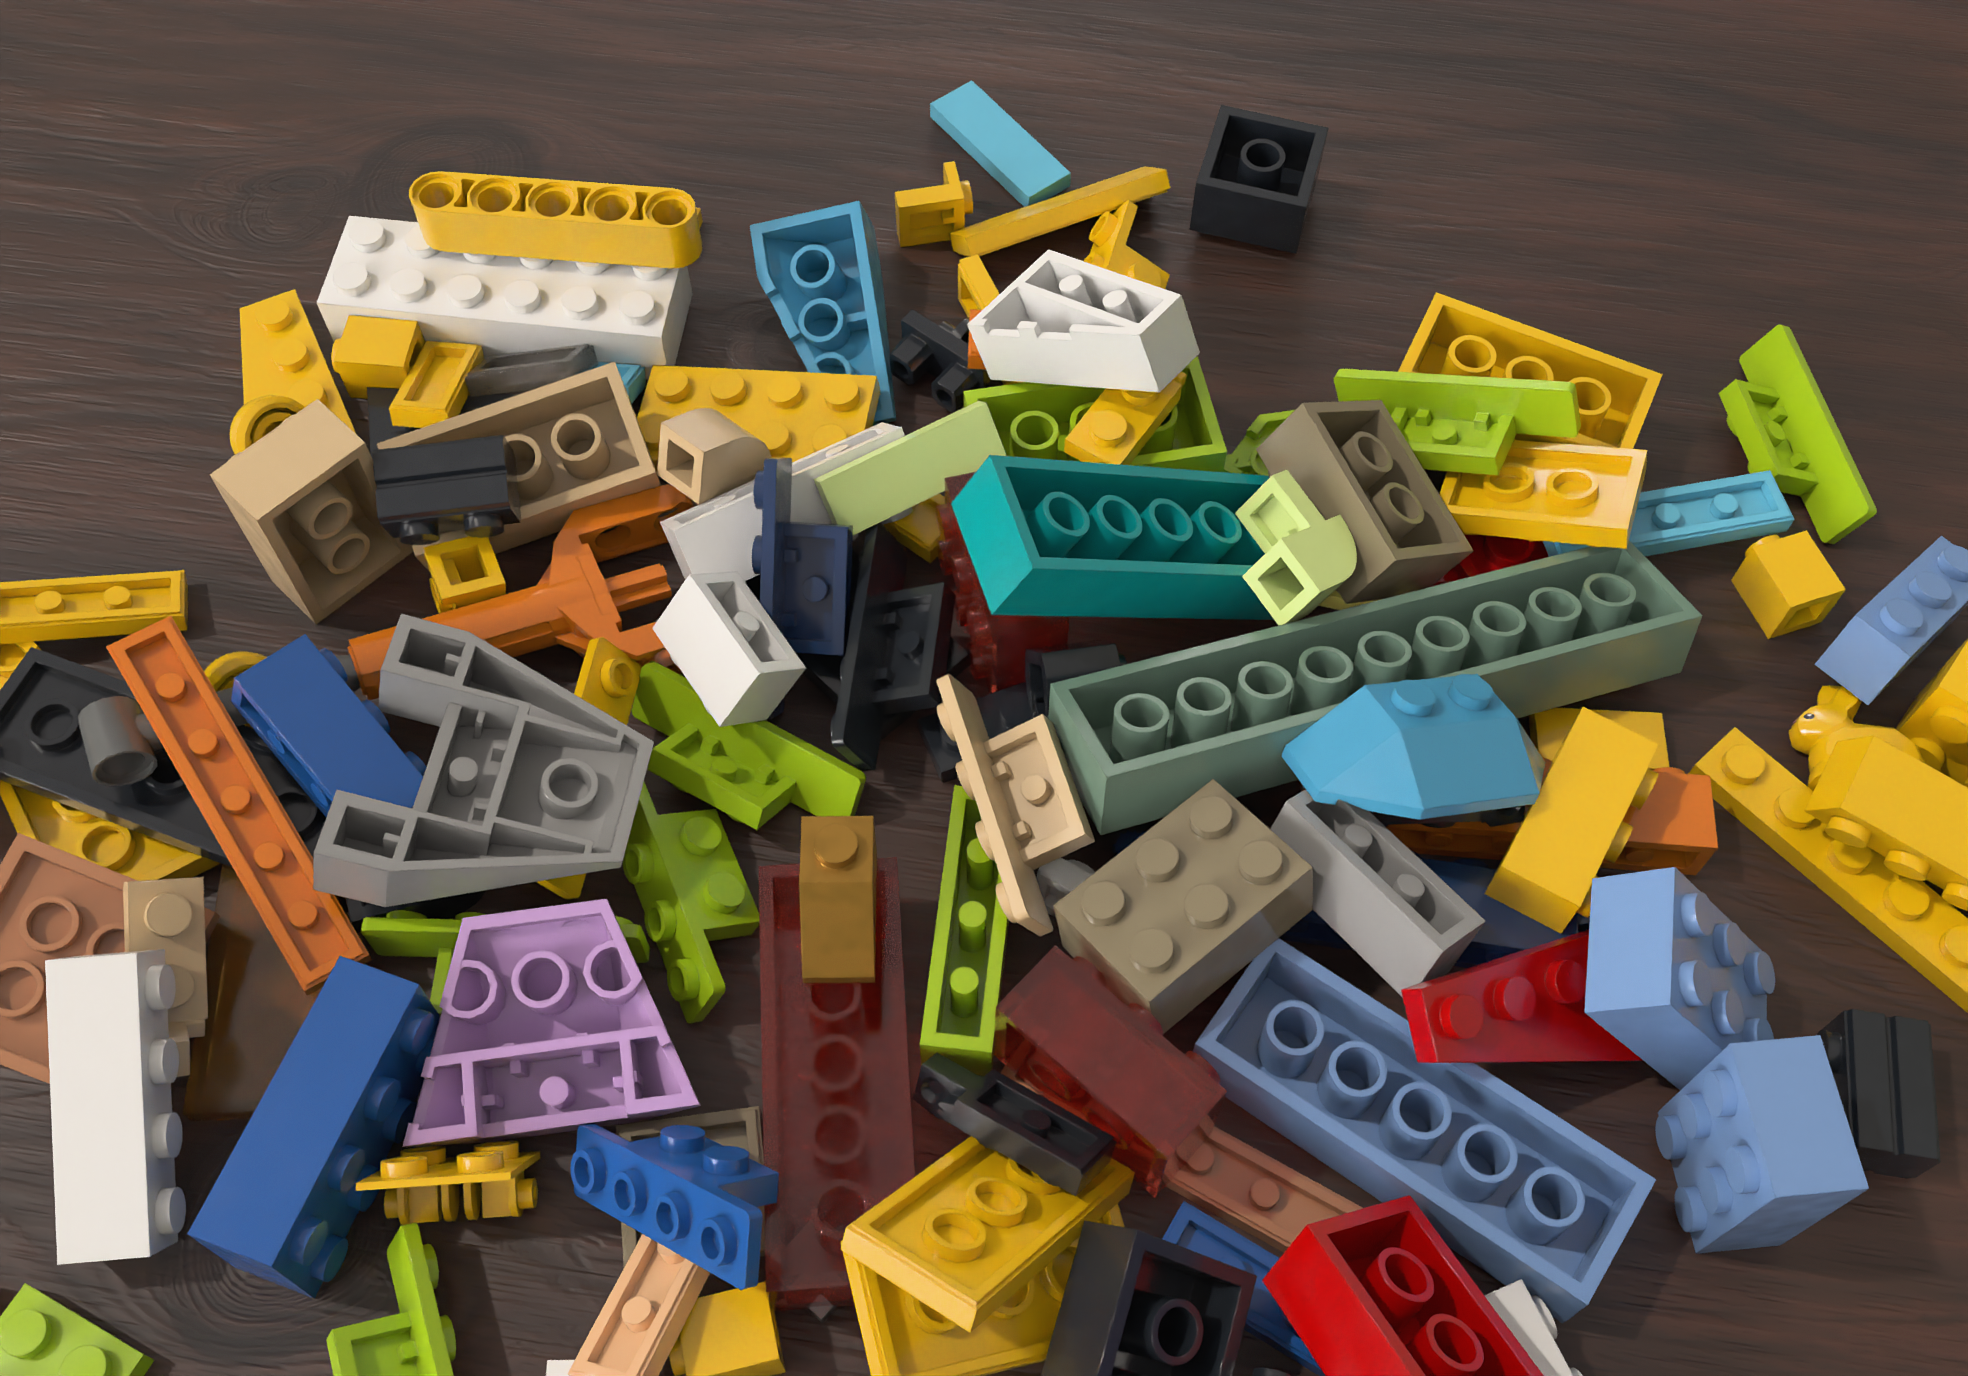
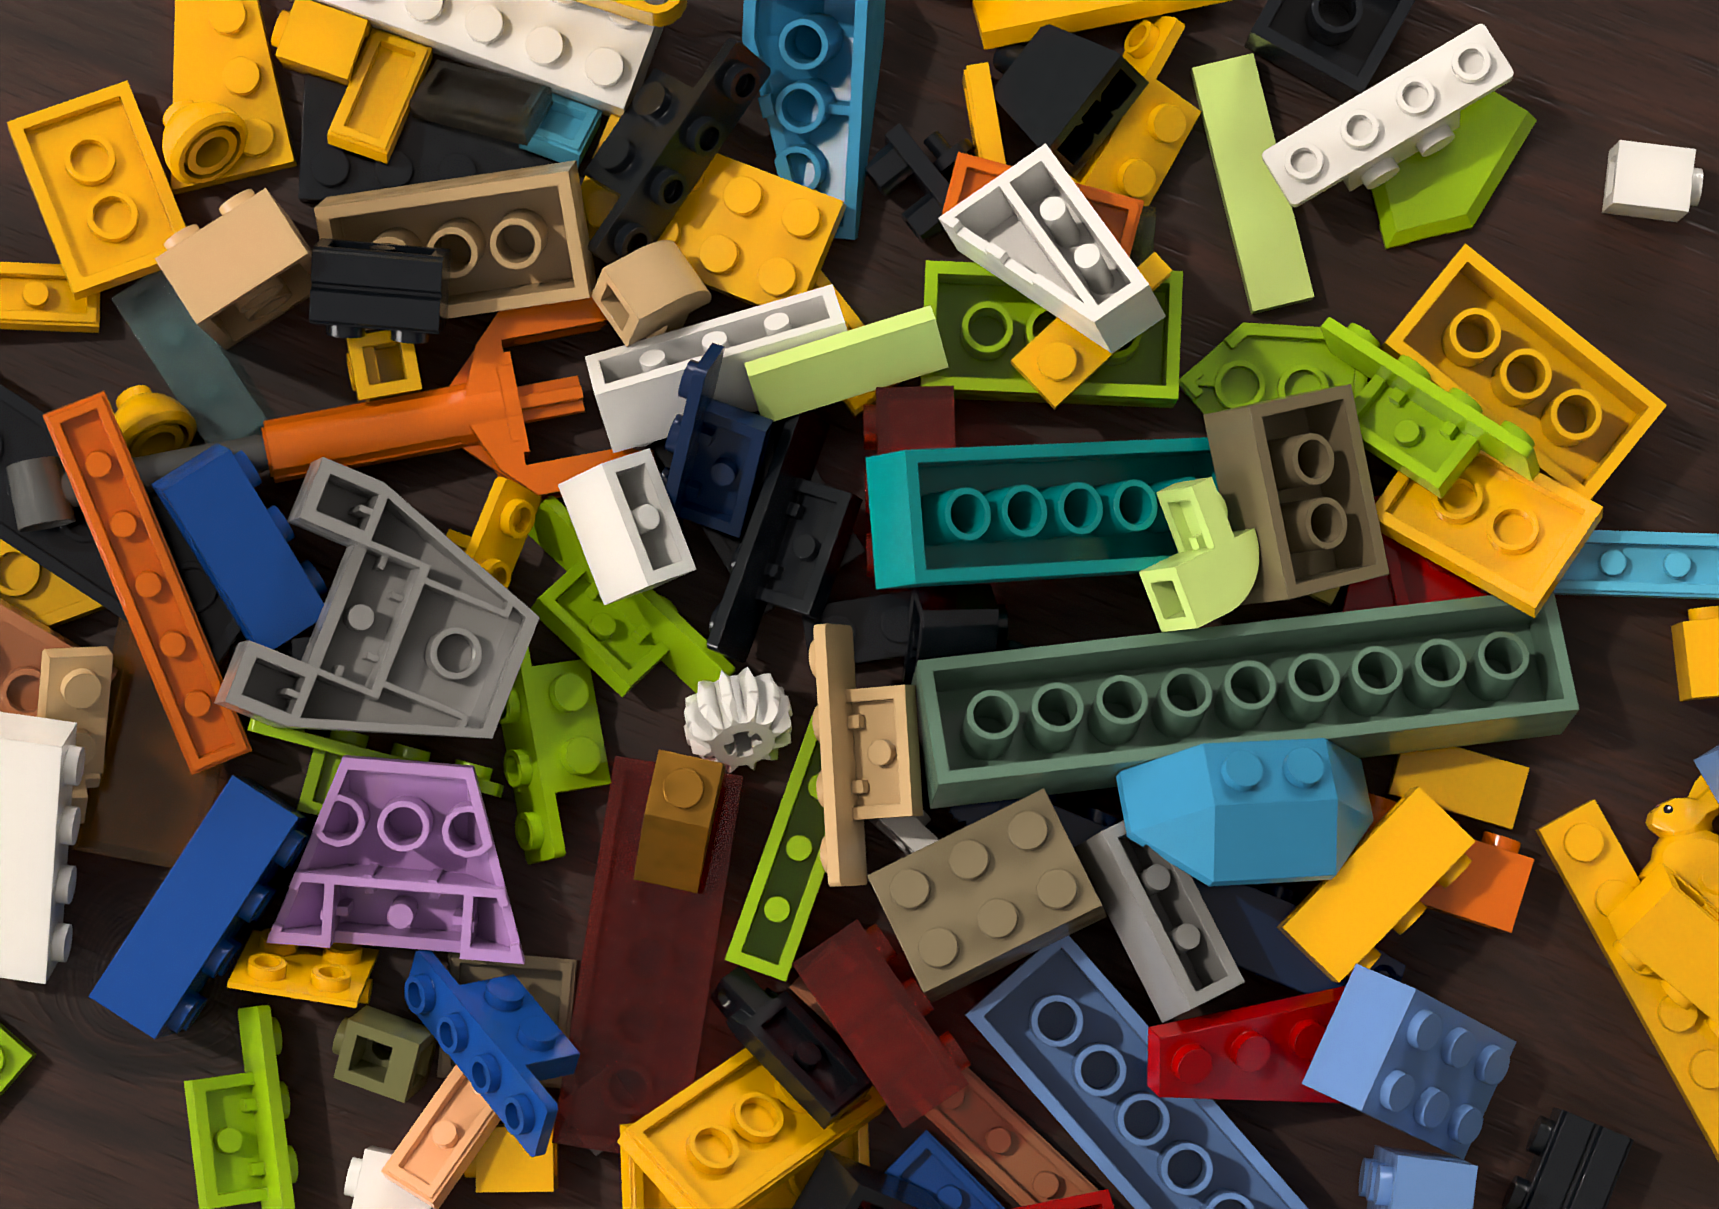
camera: 15 degrees right, 25 degrees up
none -> yellow plate [7,80,186,301]
none -> clear light blue tile [111,270,268,444]
none -> olive brick [332,1005,438,1103]
none -> black bracket [583,38,771,265]
none -> white gear [684,667,793,774]
none -> black torso [993,24,1149,179]
none -> yellowish green tile [1190,53,1315,315]
none -> white bracket [1262,24,1514,207]
none -> lime tile [1371,91,1537,250]
none -> white brick [1602,140,1703,222]

